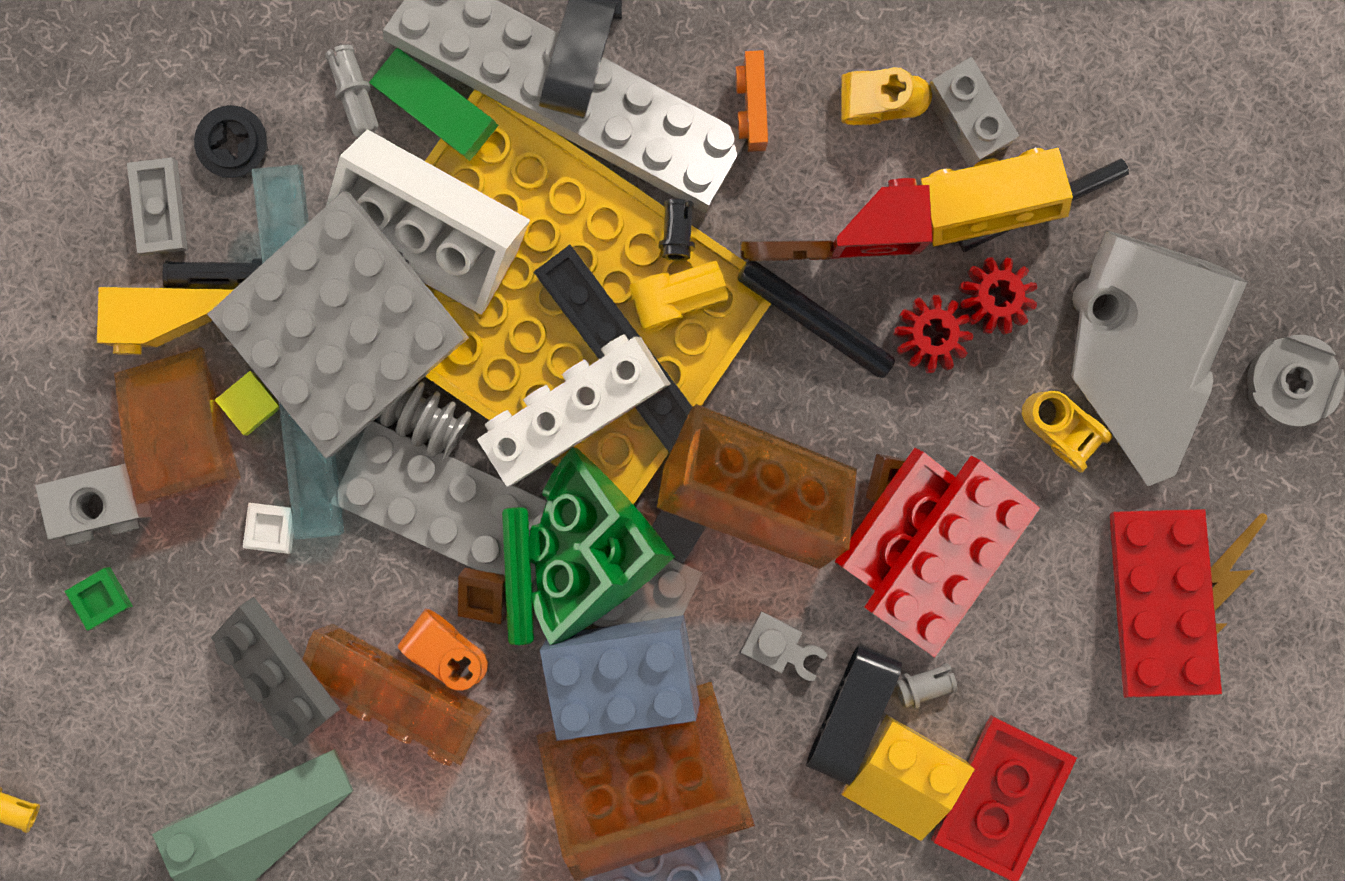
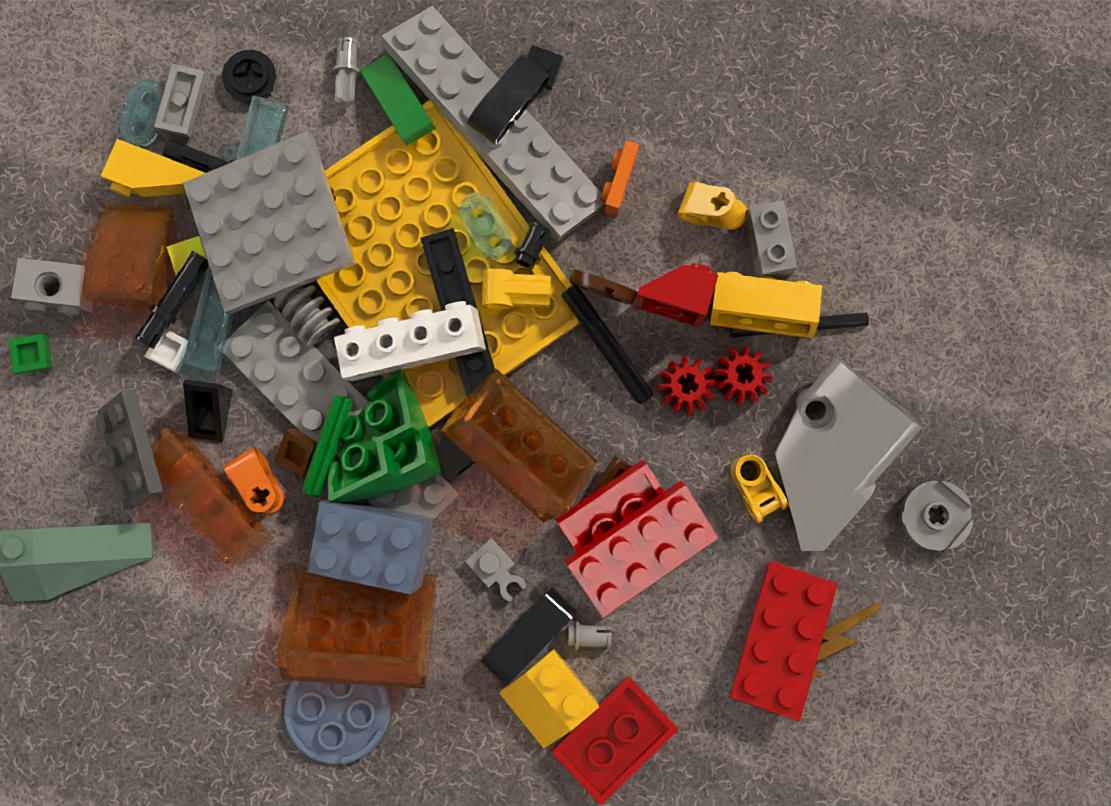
camera: 20 degrees right, 5 degrees down
white slope [326,129,530,314] -> none
none -> clear light blue plate [120,79,164,147]
none -> black pin [135,250,209,349]
none -> black slope [183,379,233,442]
none -> clear light blue plate [459,193,512,259]

